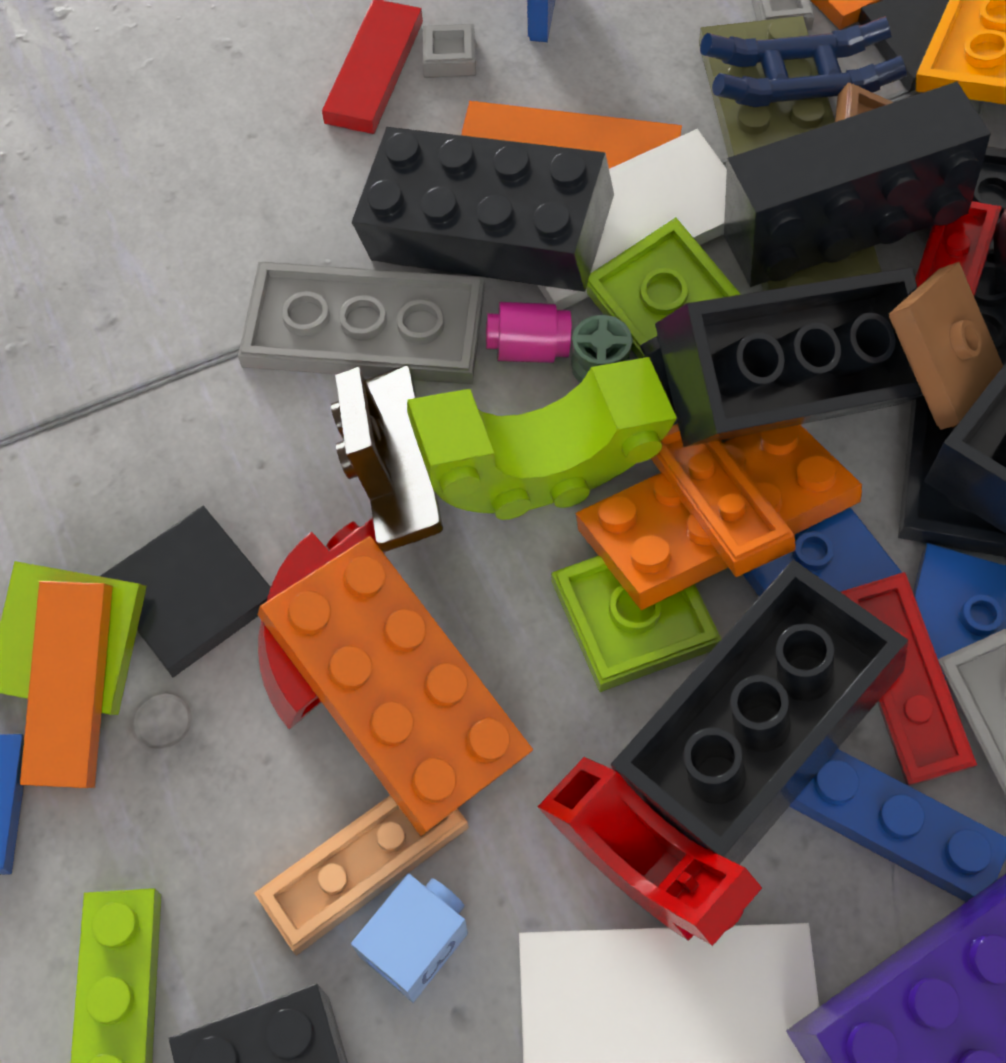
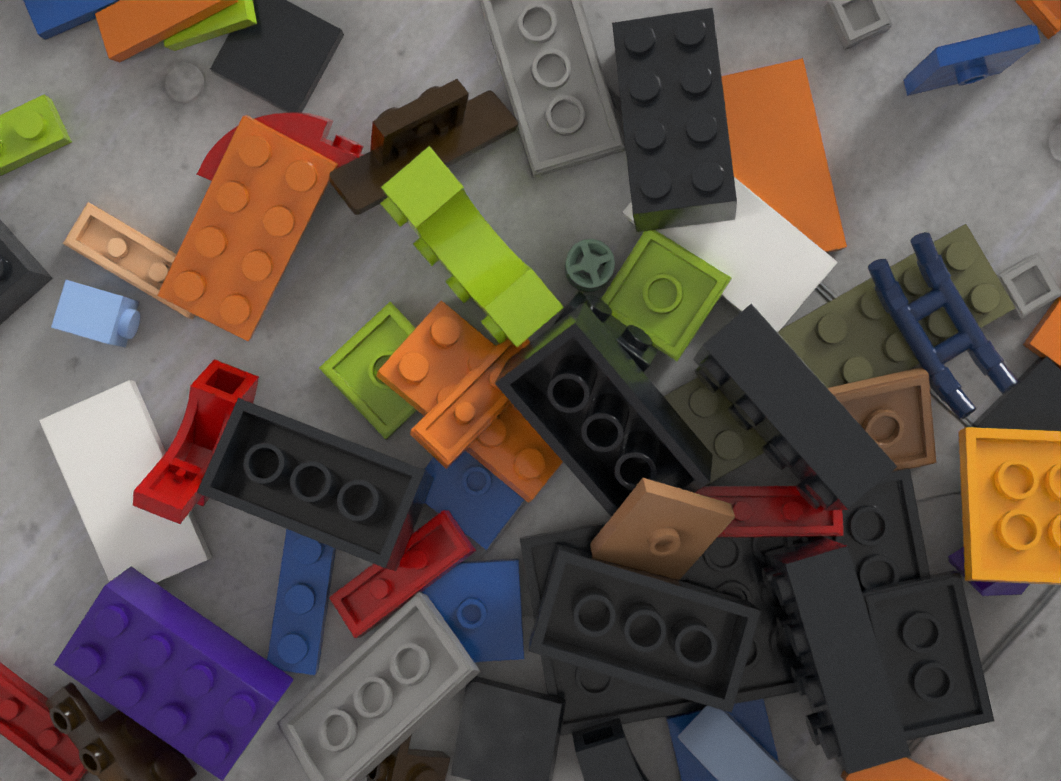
camera: 65 degrees right, 25 degrees up
dark pink brick [486,302,572,363] -> none

